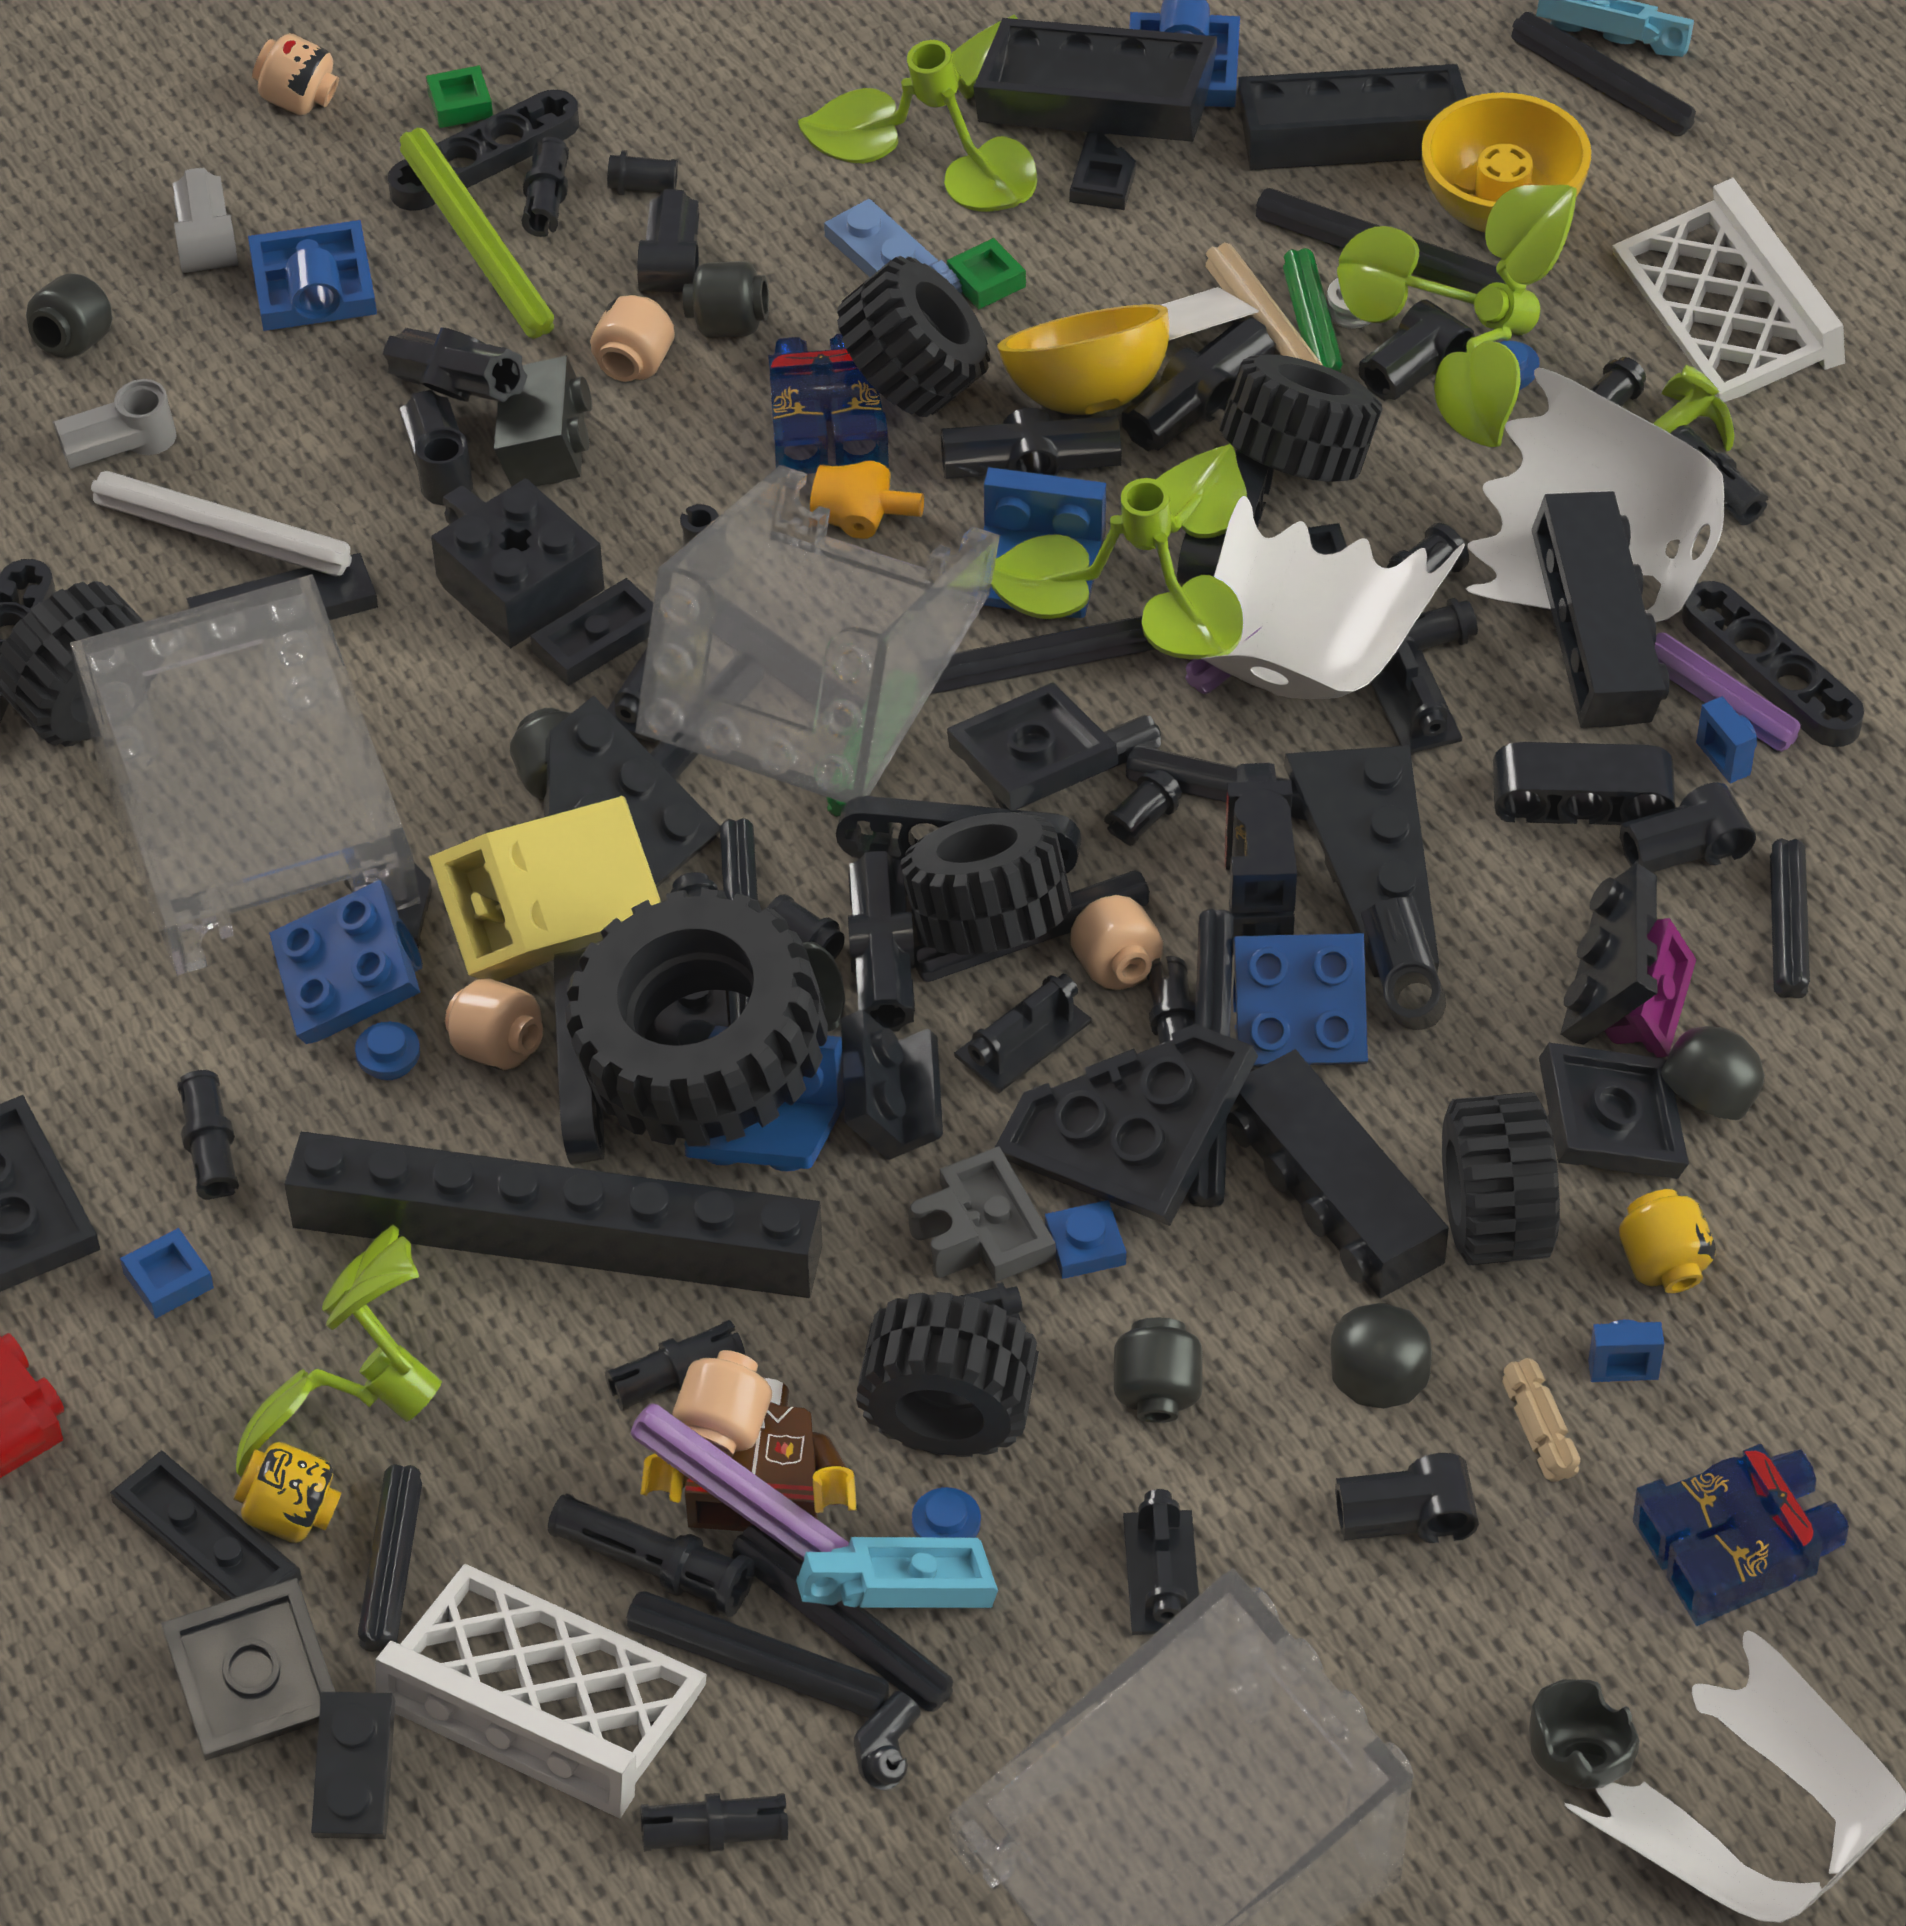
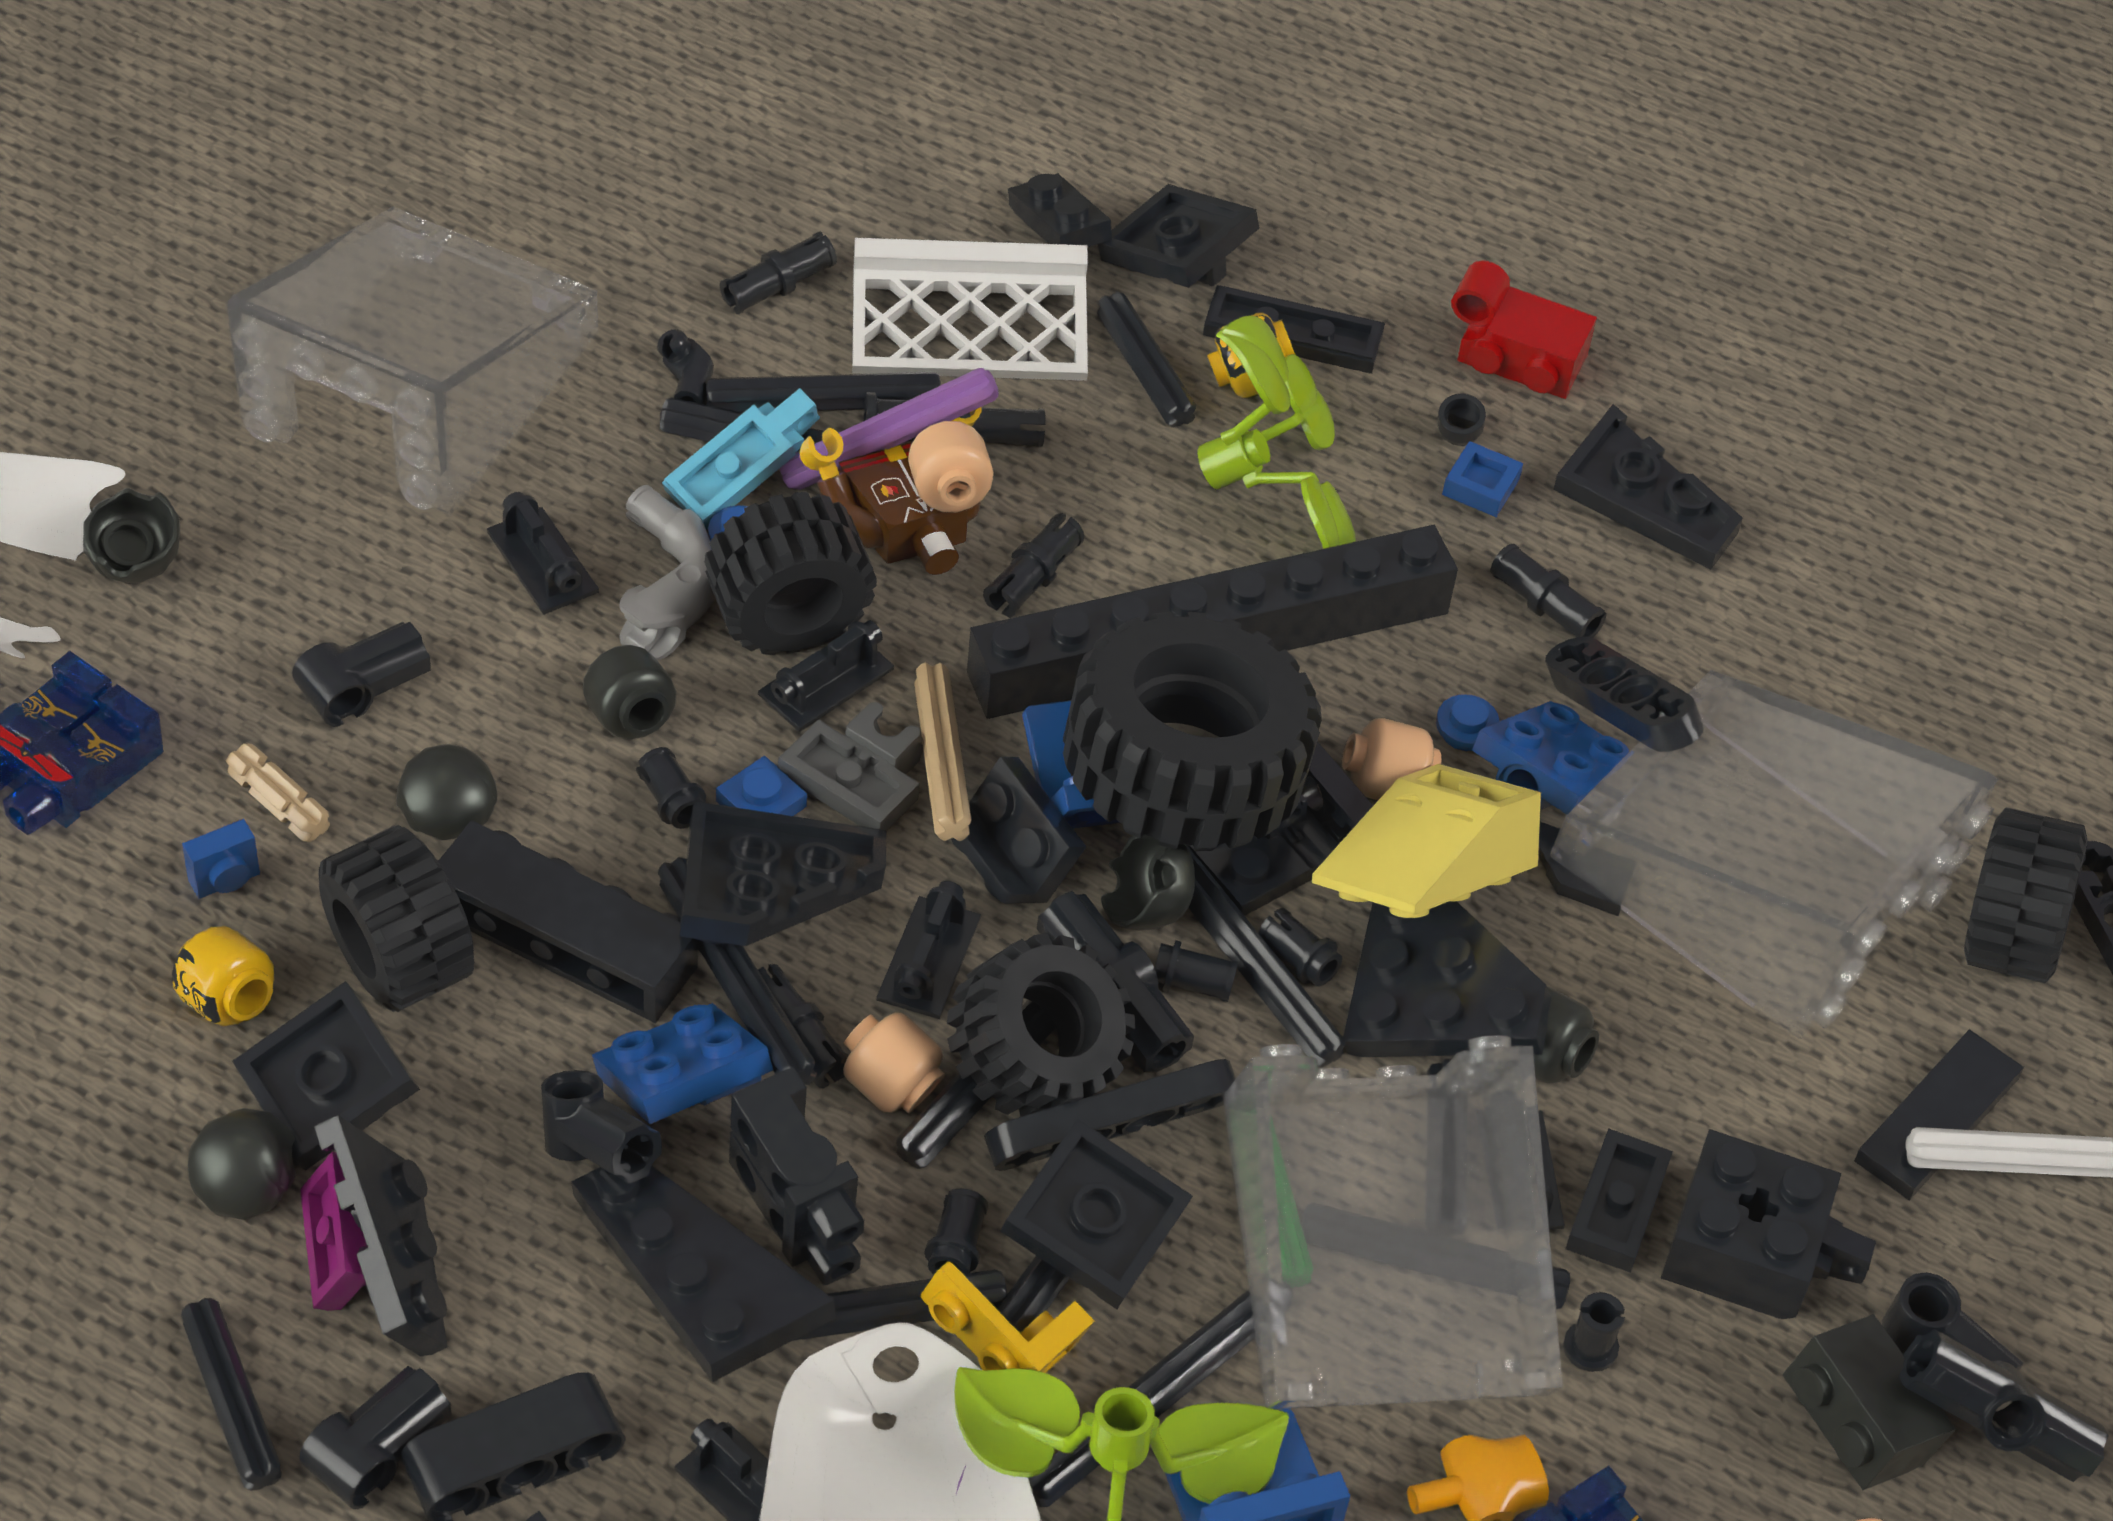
camera: 145 degrees right, 0 degrees up
none -> light grey piece [619,485,715,660]
none -> black pin [636,747,706,829]
none -> tan axle [914,662,971,842]
none -> yellow bracket [921,1262,1095,1373]
none -> black hinge [1437,393,1486,446]
none -> black beam [1545,637,1704,752]

